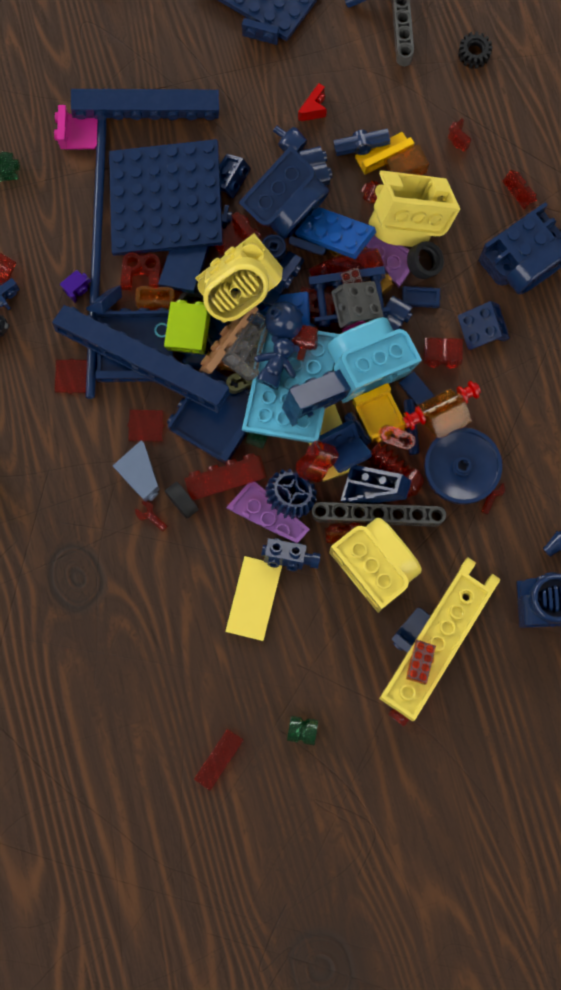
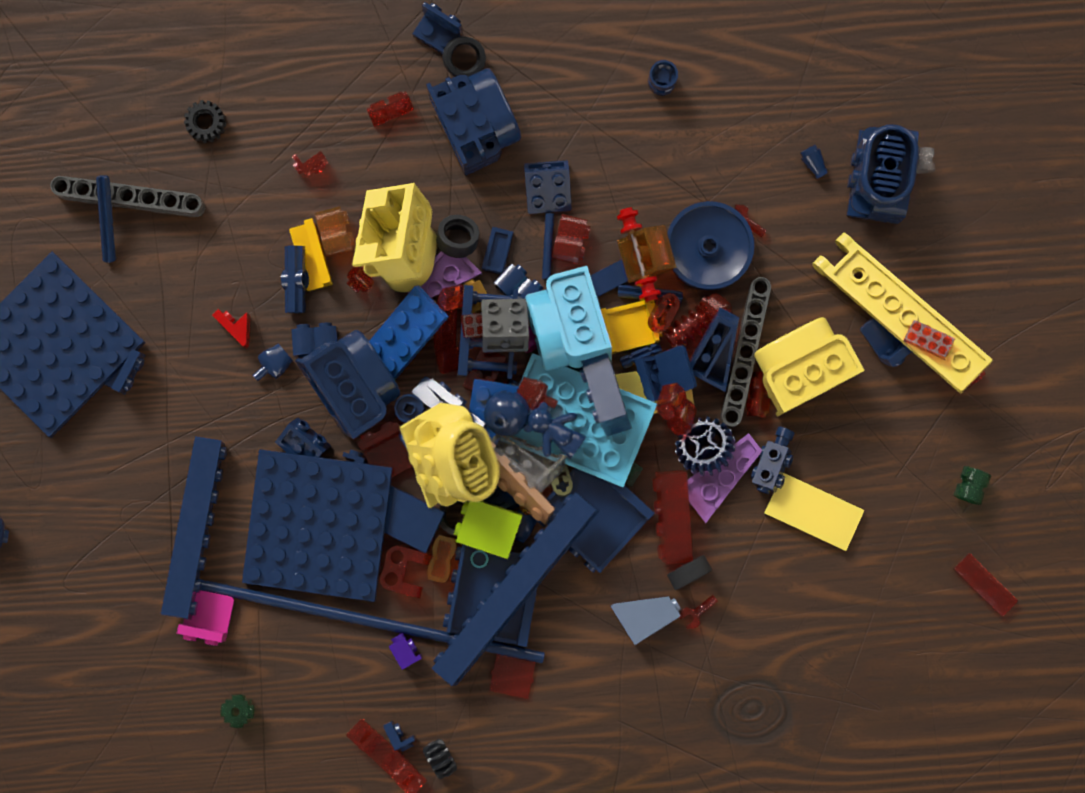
camera: 80 degrees left, 5 degrees up
dark blue slope [86,285,122,314] -> none
clear red piece [127,410,164,442] -> none
dark blue tile [289,236,327,257] -> none
none -> dark blue bar [542,213,554,280]

